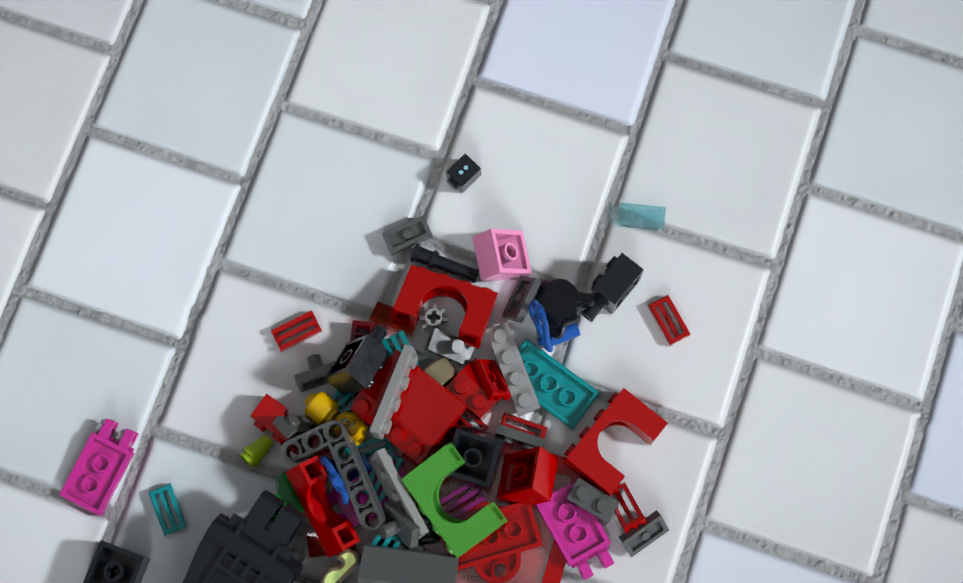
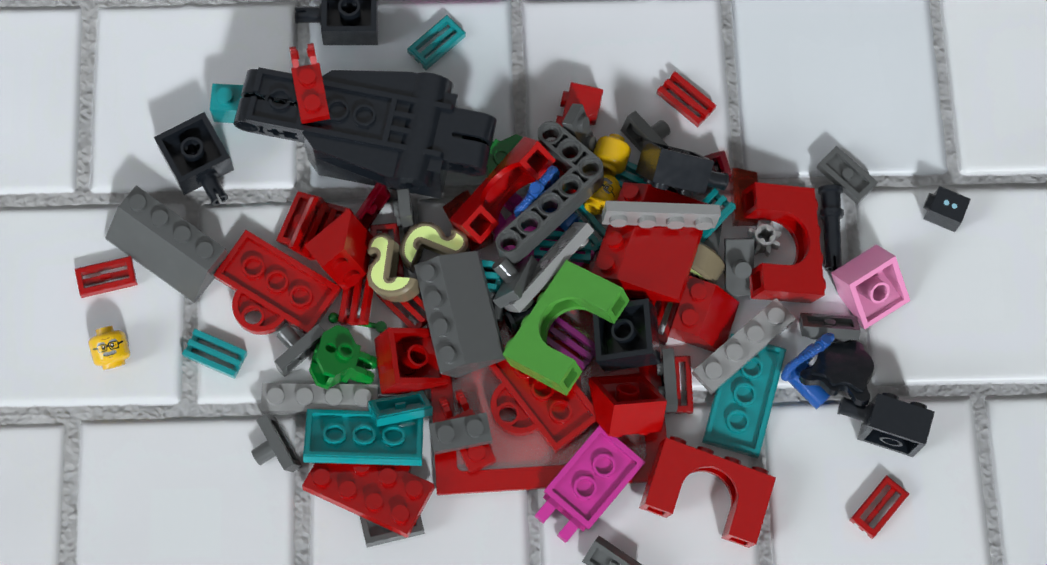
camera: 60 degrees right, 5 degrees down
lime cone [239,434,274,468] -> none
red tile [473,359,511,400] -> none
dark grey plate [566,478,620,524] -> none
red tile [610,482,647,533] -> none
clear light blue tile [618,203,666,231] -> none

